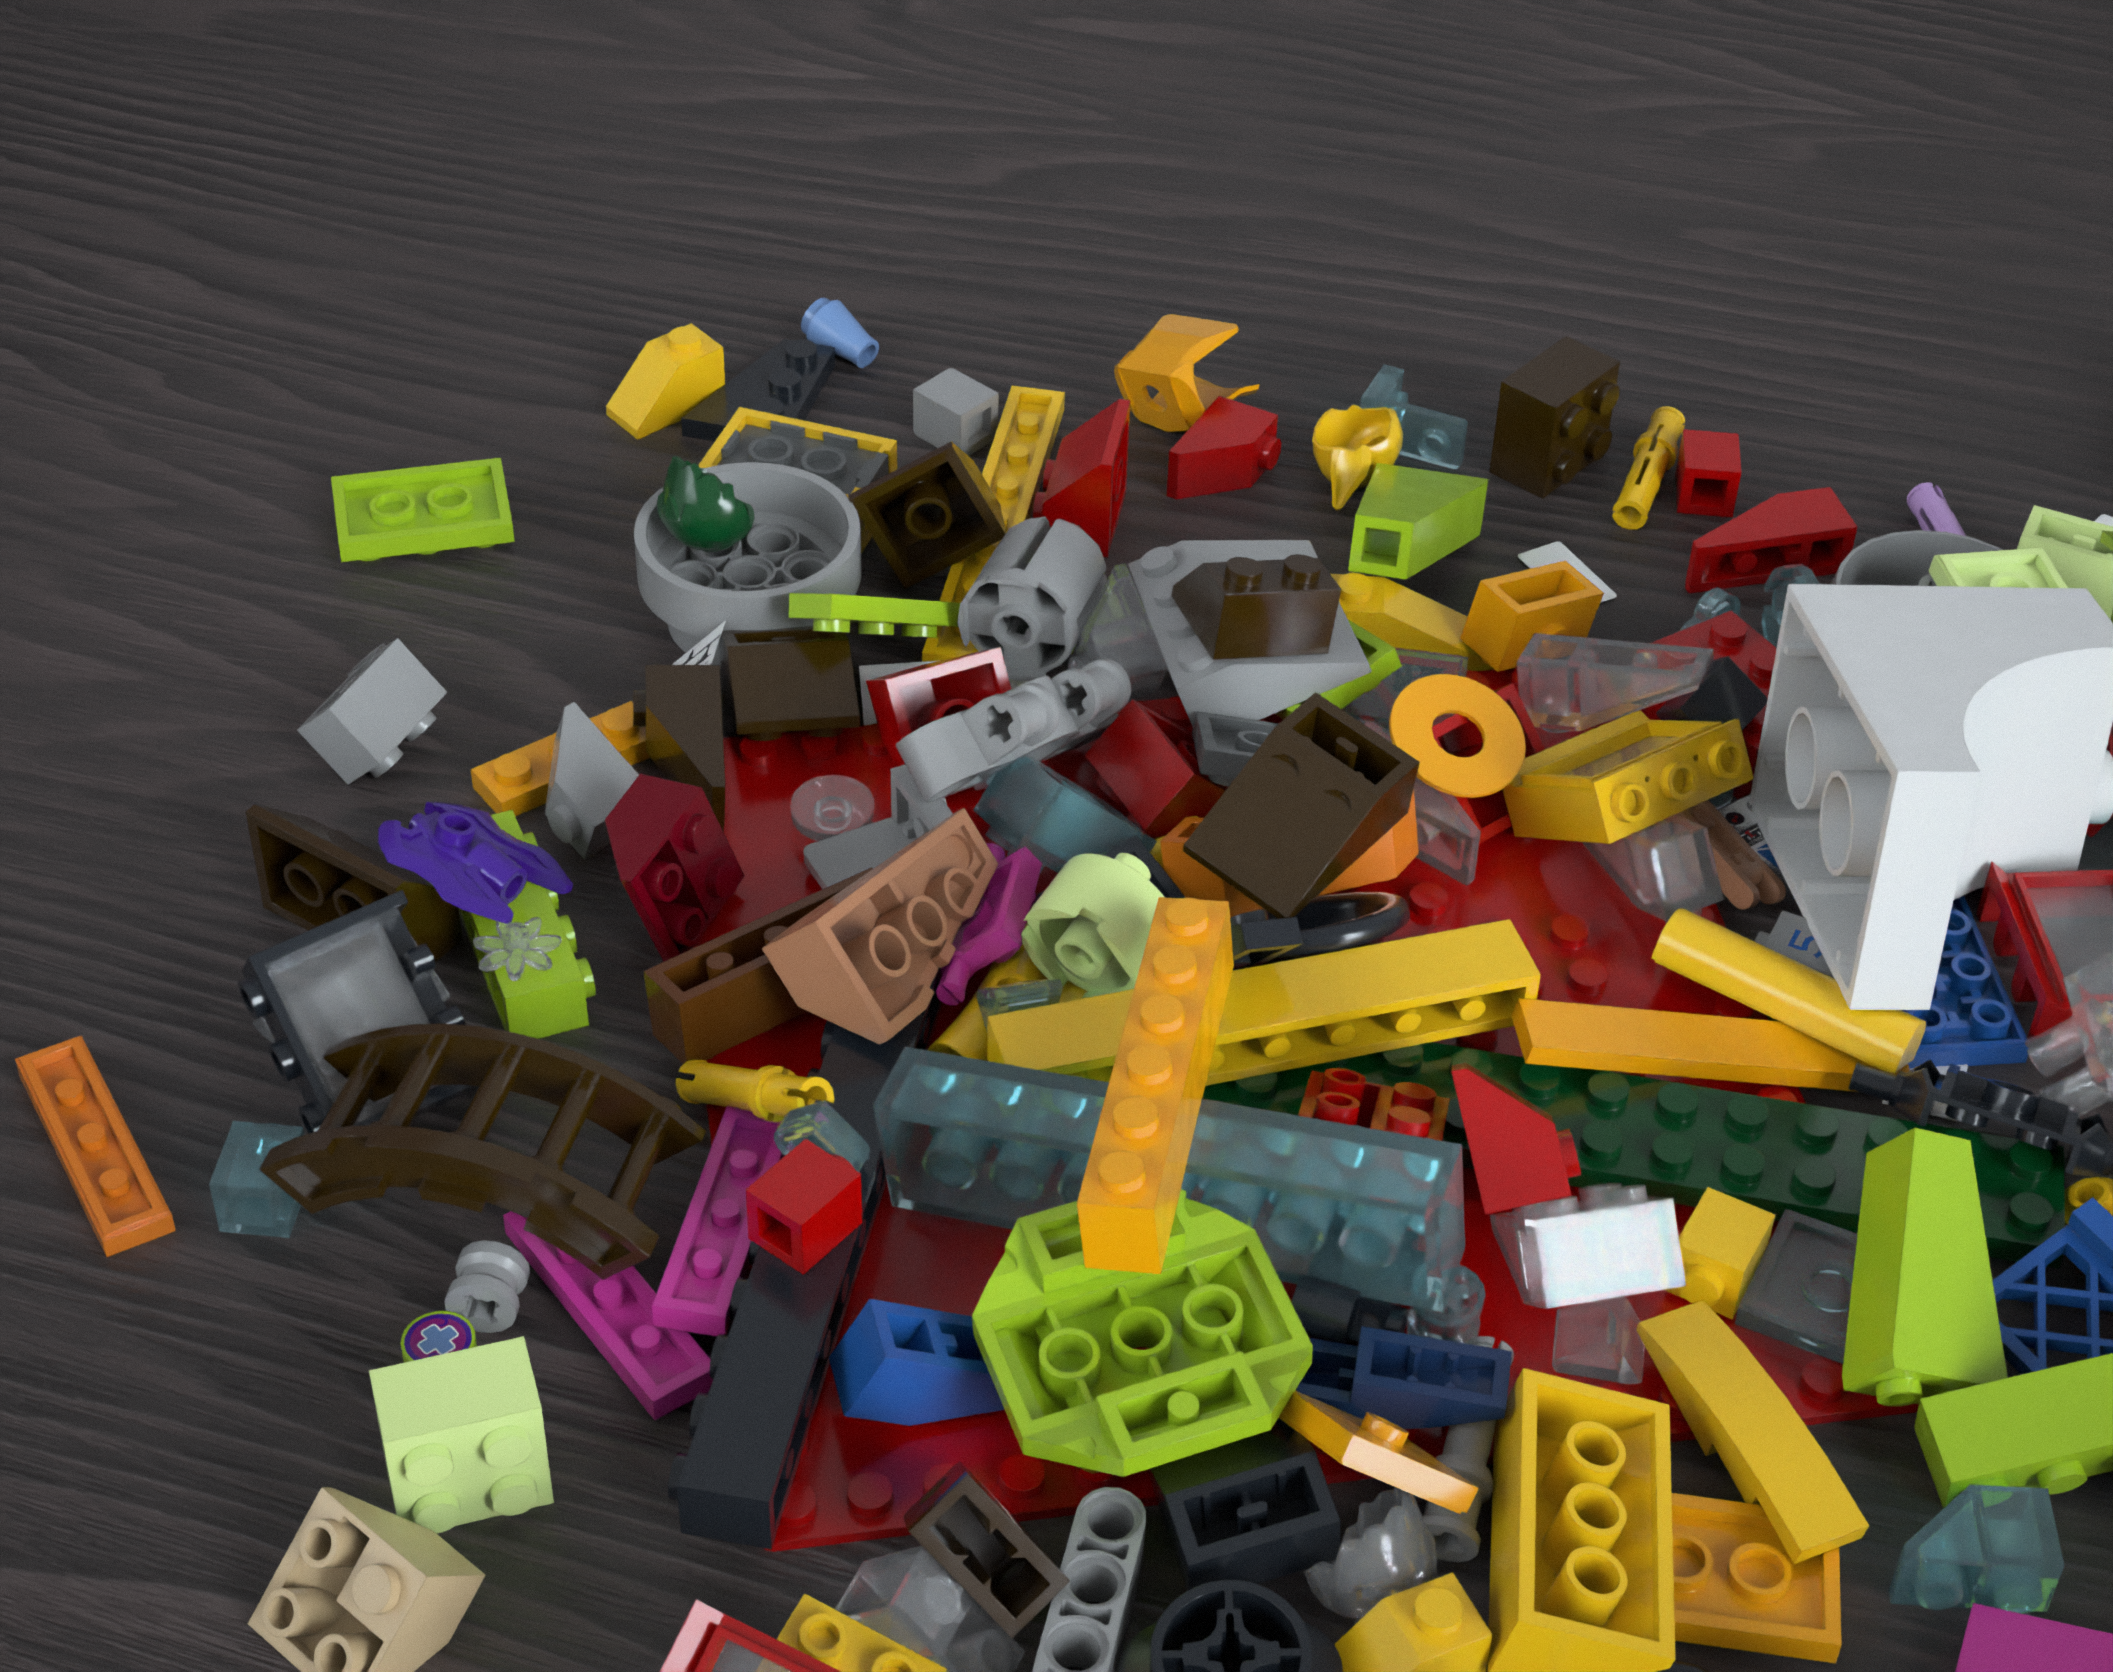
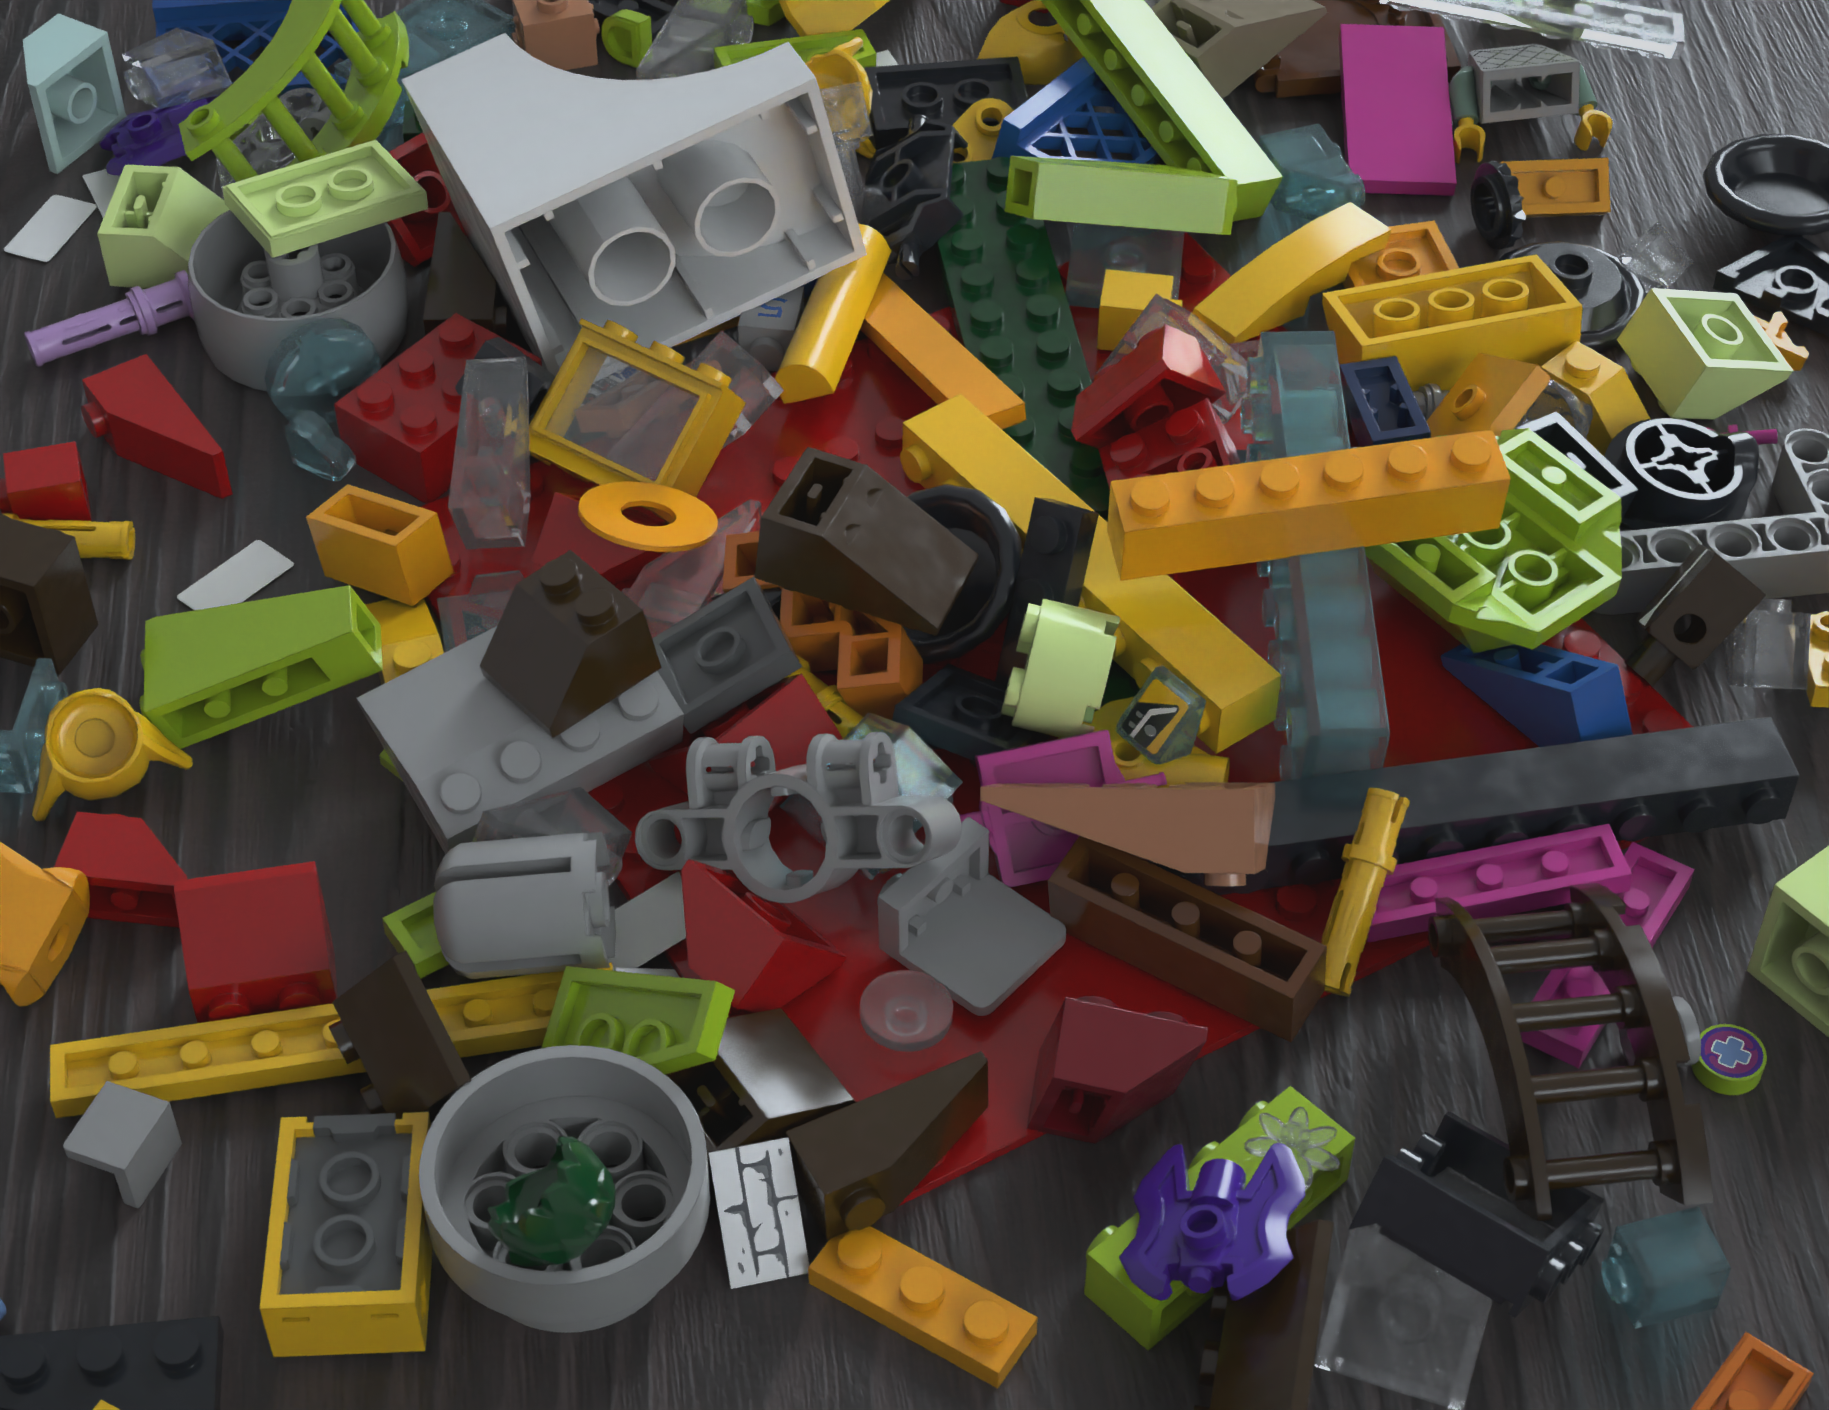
camera: 110 degrees left, 5 degrees up
light grey slope [545,702,639,859] -> none
red brick [745,1138,862,1275] -> none
clear light blue tile [774,1100,870,1172] -> none

